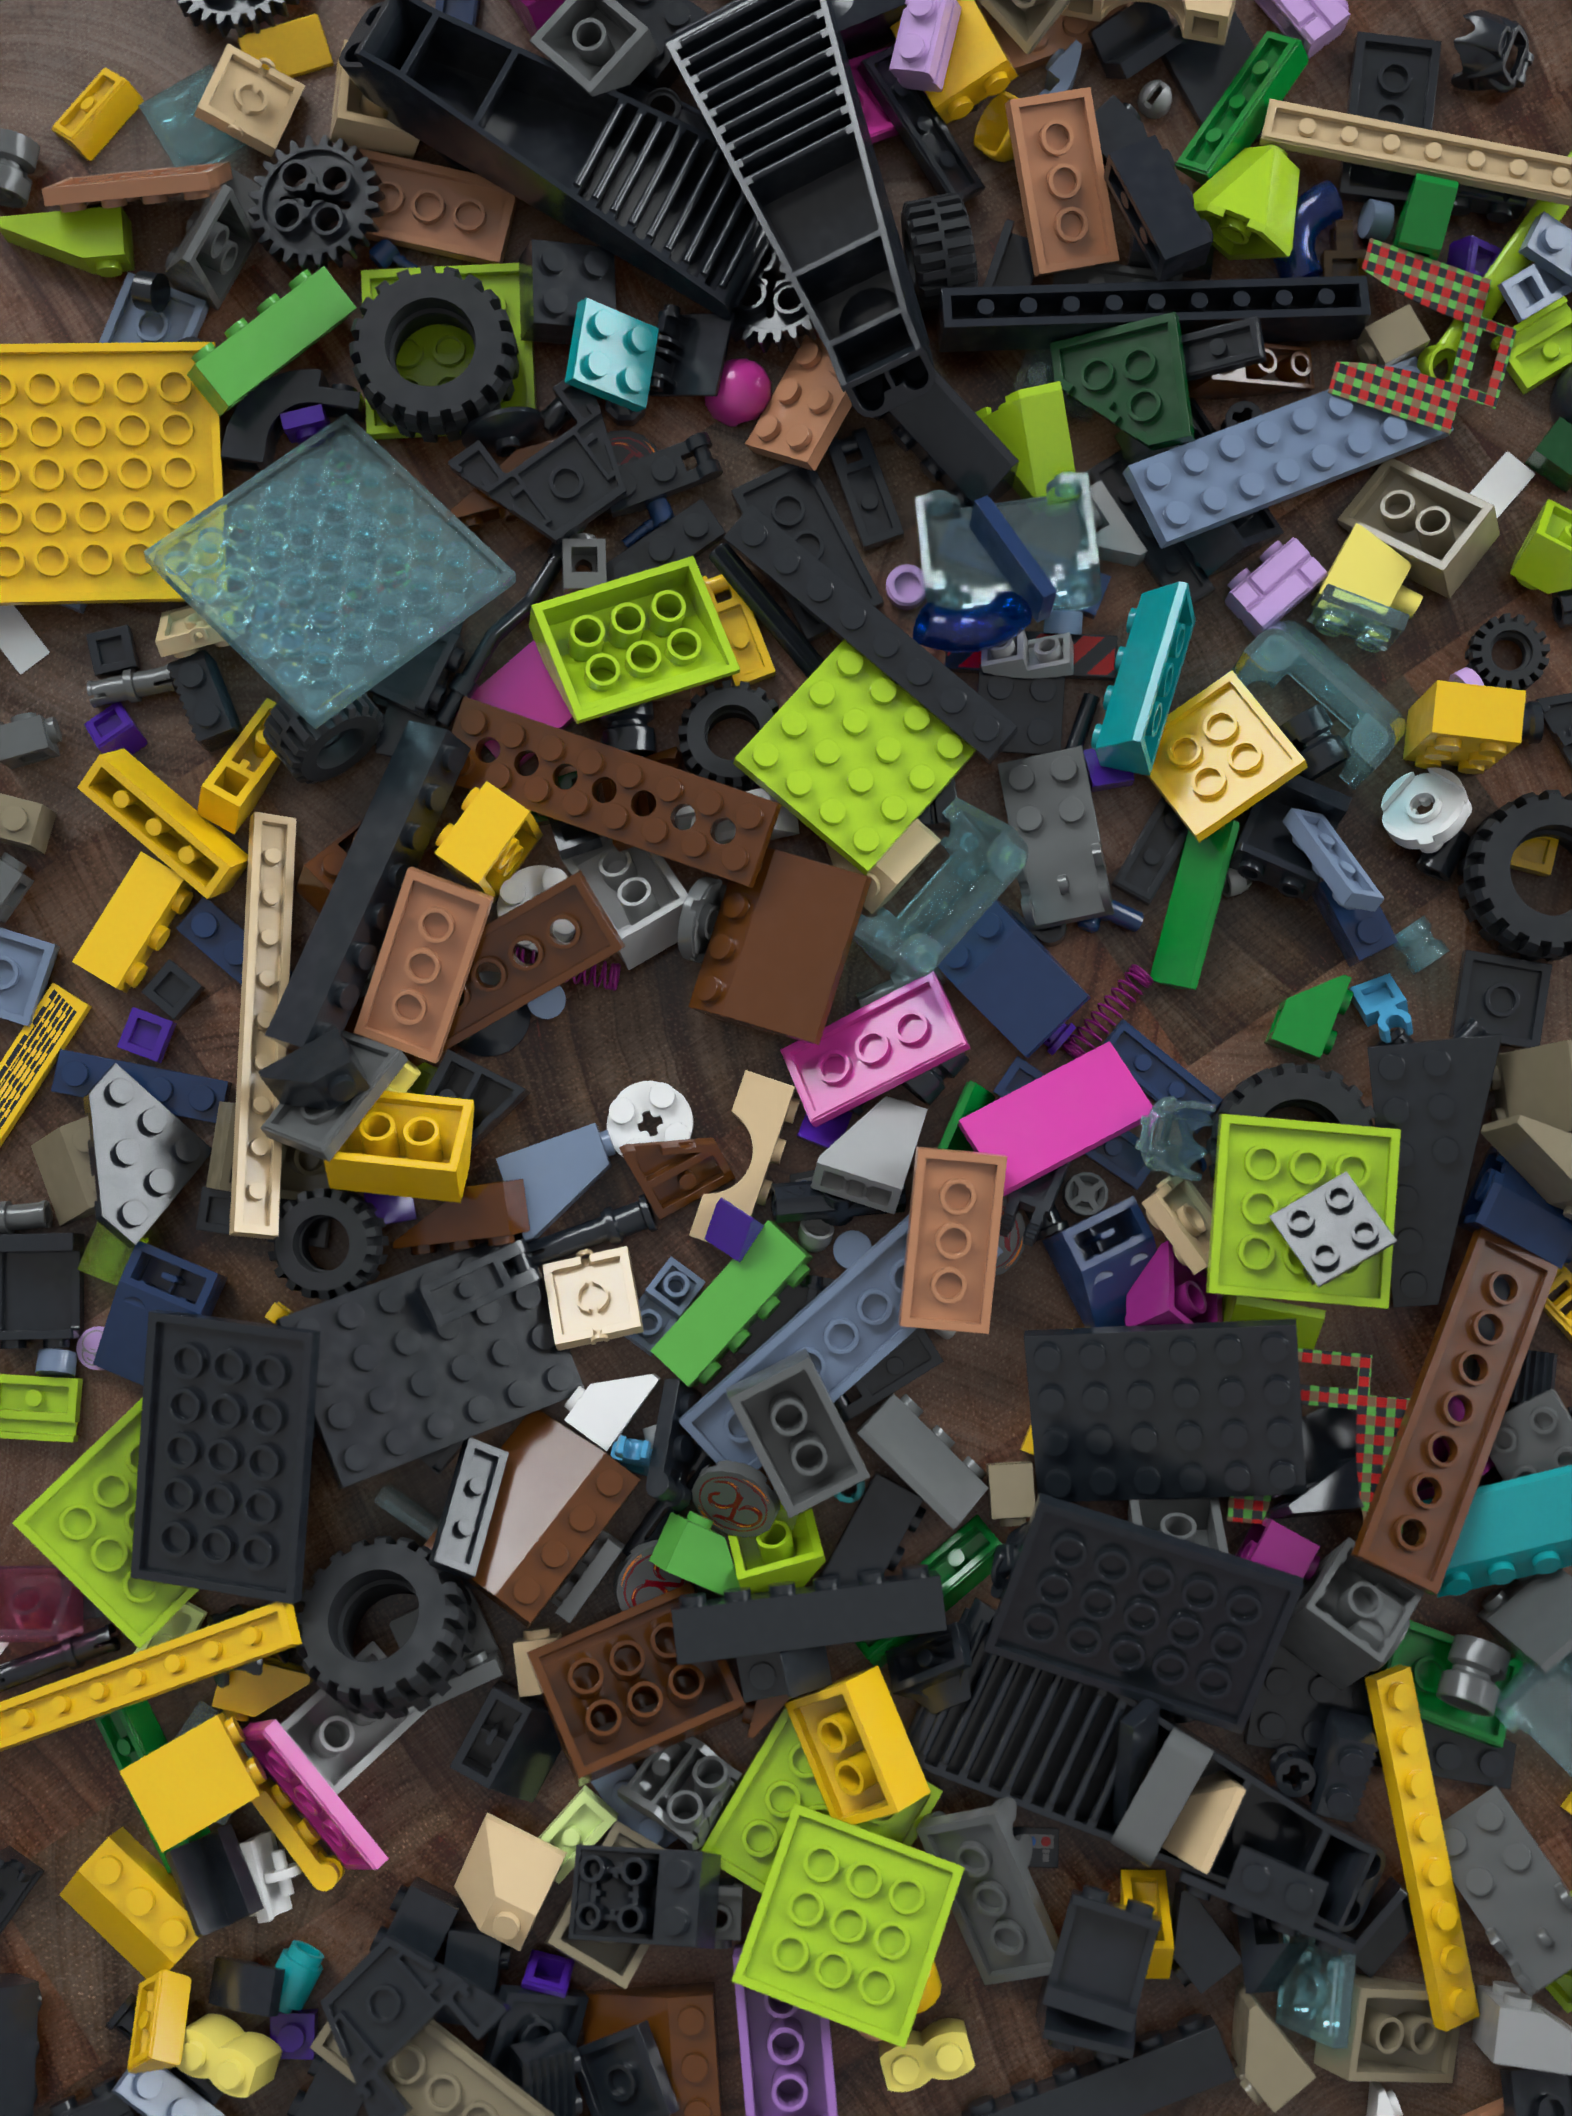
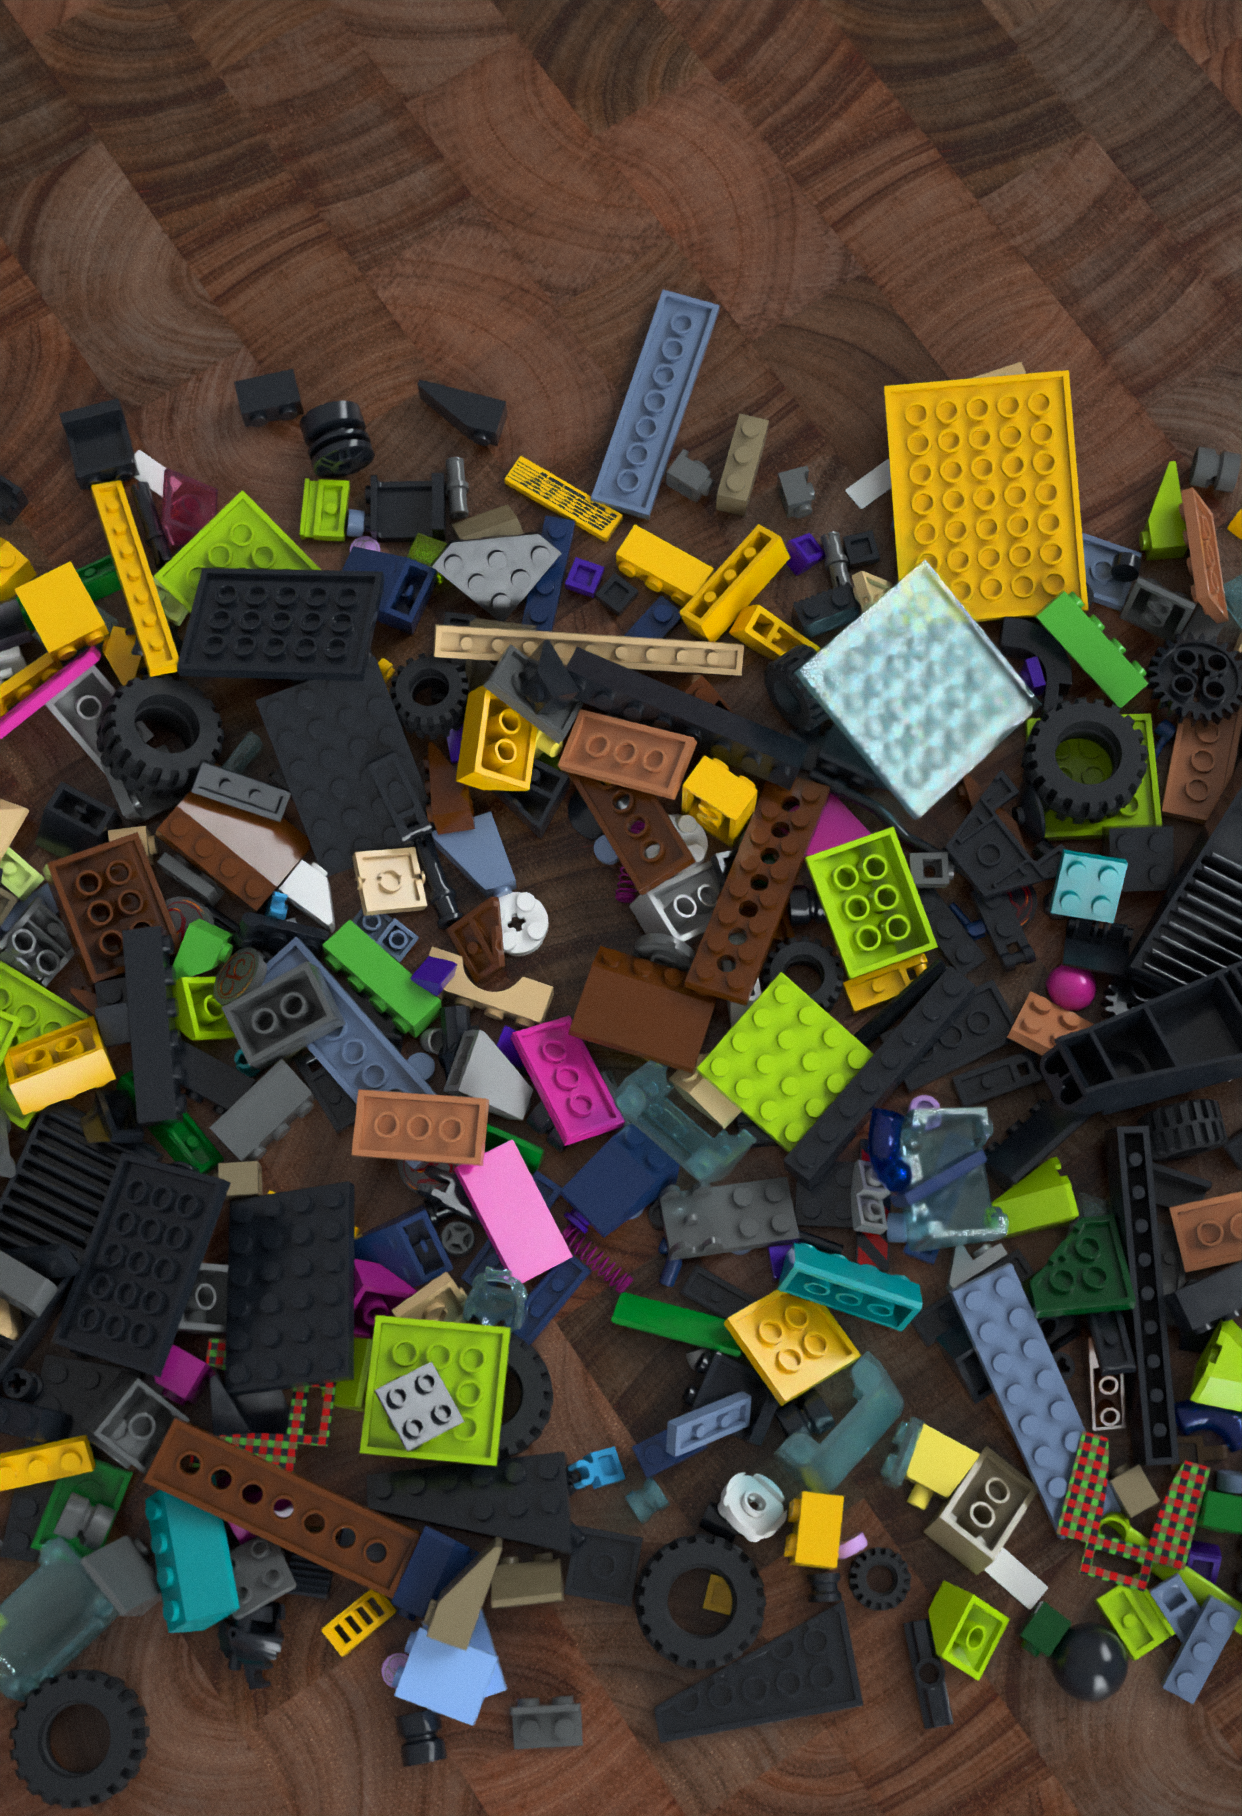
camera: 85 degrees right, 10 degrees down
lavender brick [1225,537,1328,639] -> none
green slope [1264,974,1353,1062] -> none

